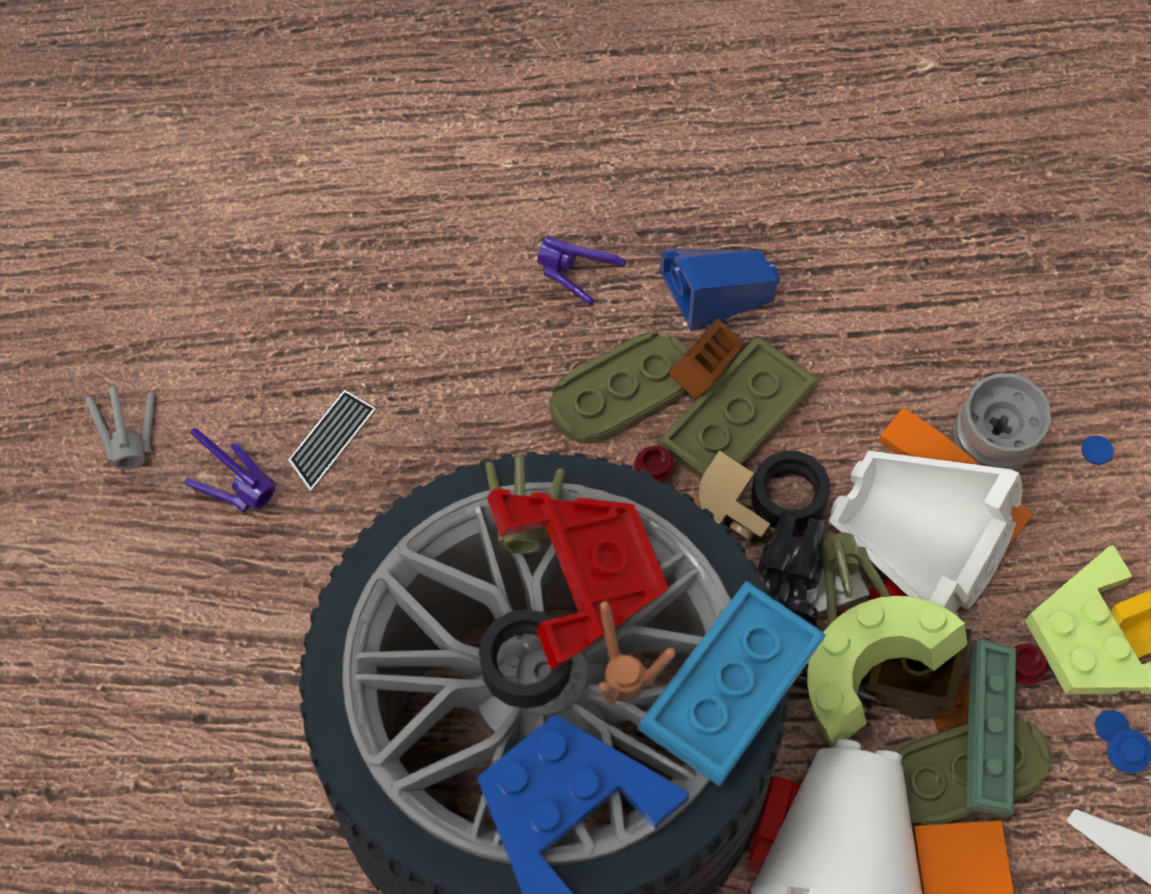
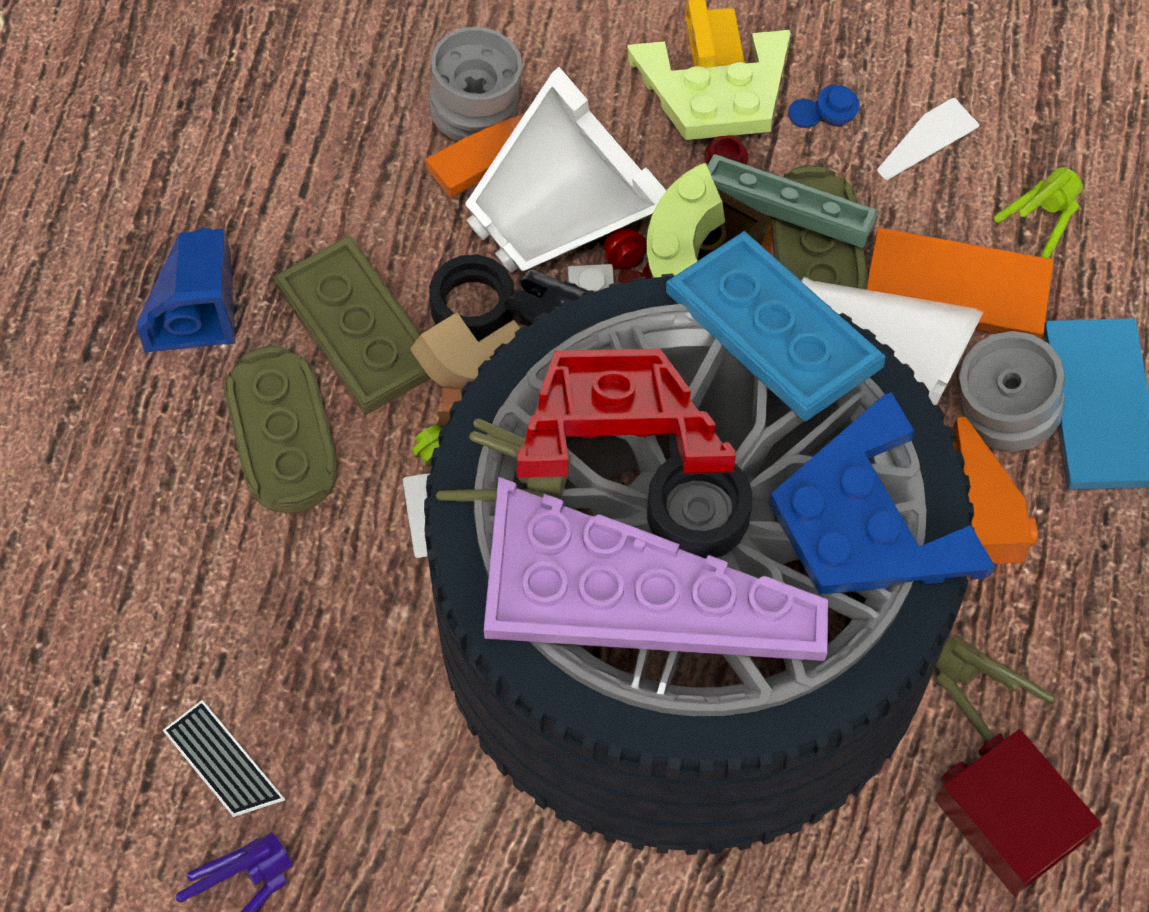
camera: 75 degrees left, 0 degrees up
dark purple plant [537,236,626,304] -> none
nougat plant [599,601,675,705] -> none
dark red plate [634,446,675,483] -> none
dark orange slope [669,318,745,398] -> none
olive plant [822,533,891,626] -> none
blue piece [1081,436,1114,465] -> none
none -> lavender wing [484,477,828,661]

